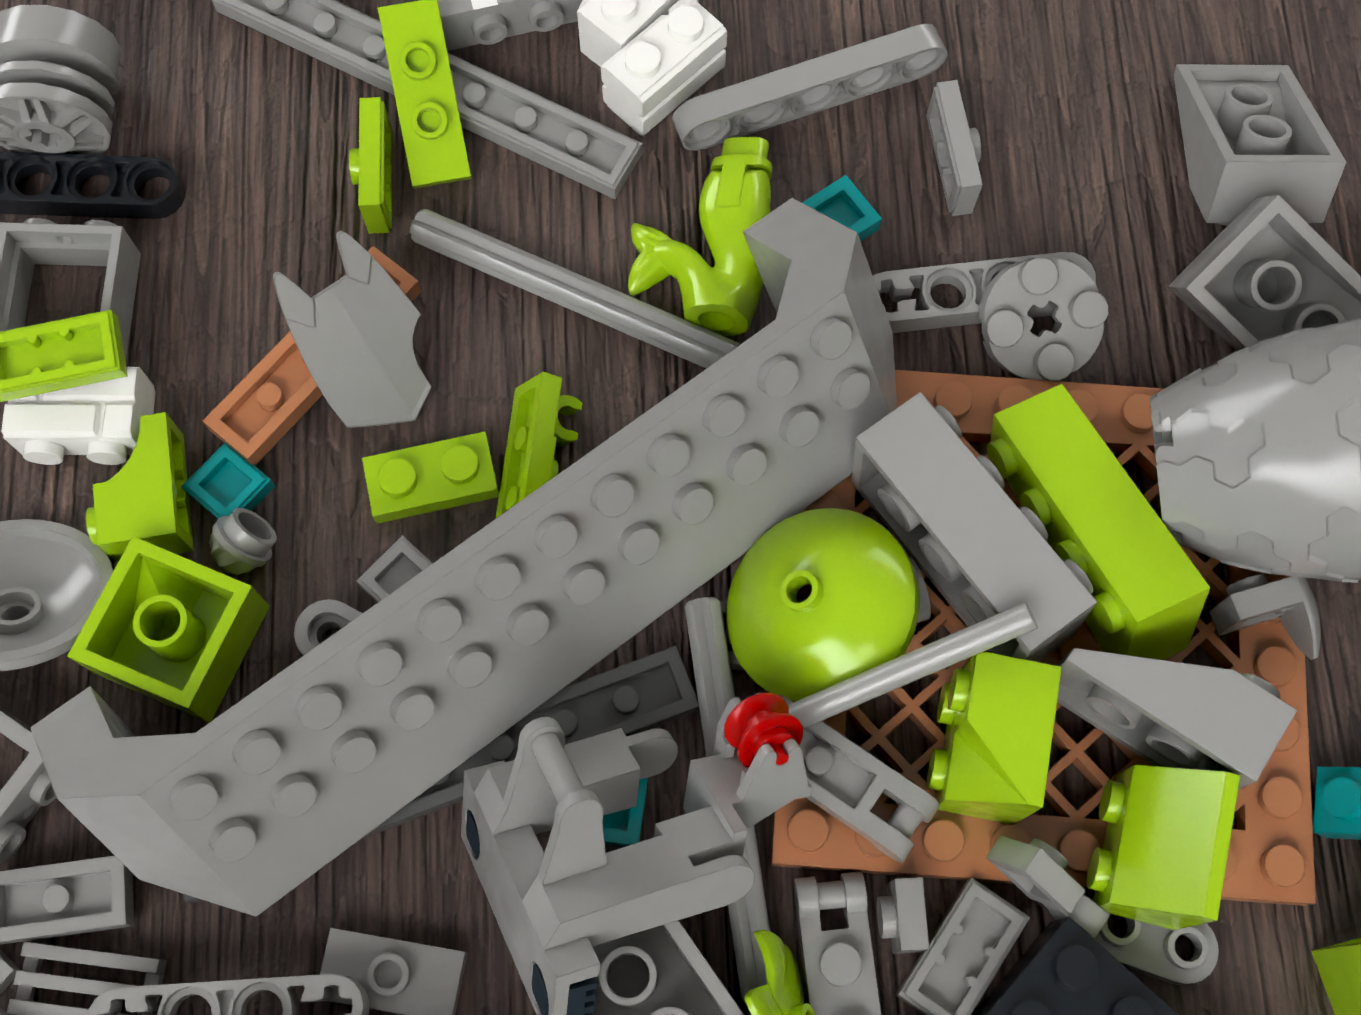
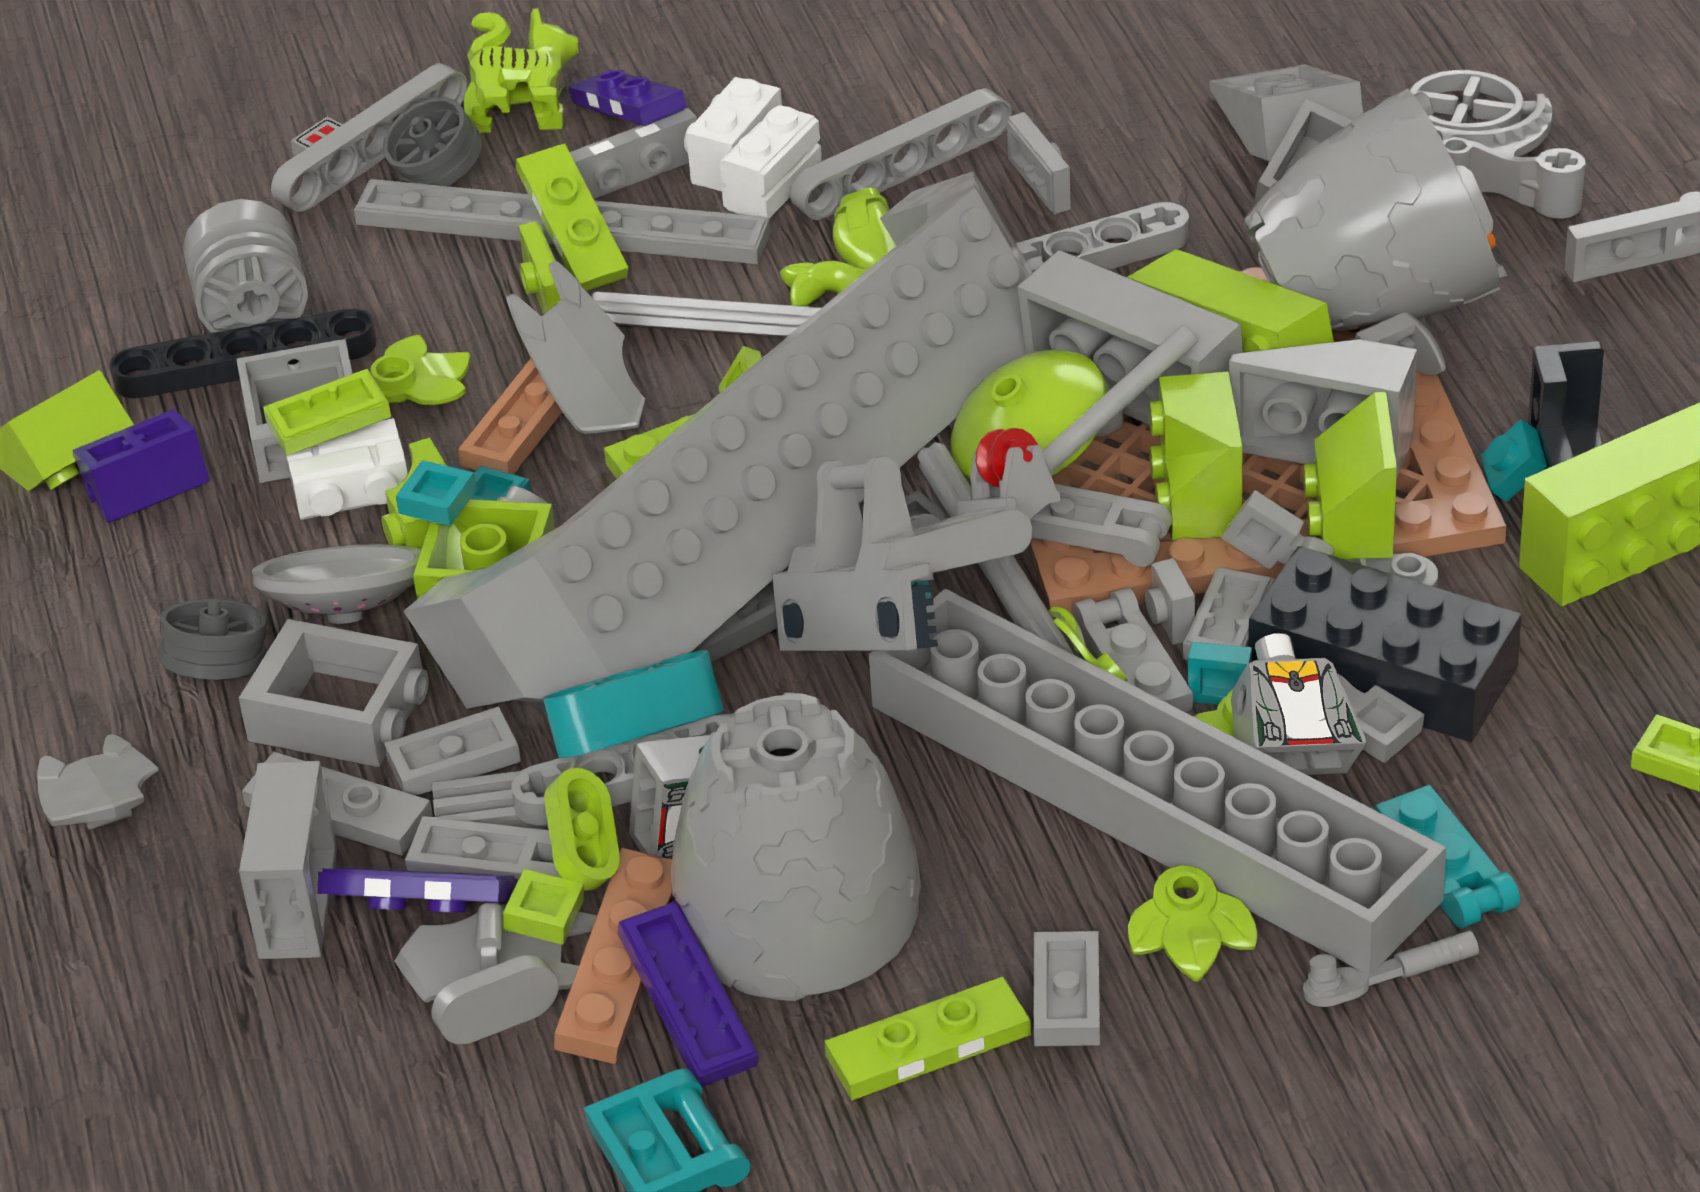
camera: 10 degrees left, 30 degrees down
light grey plate [979,257,1108,380] -> none
none -> lime plate [370,335,470,405]
none -> teal plate [396,460,477,526]
none -> teal beam [543,650,724,758]

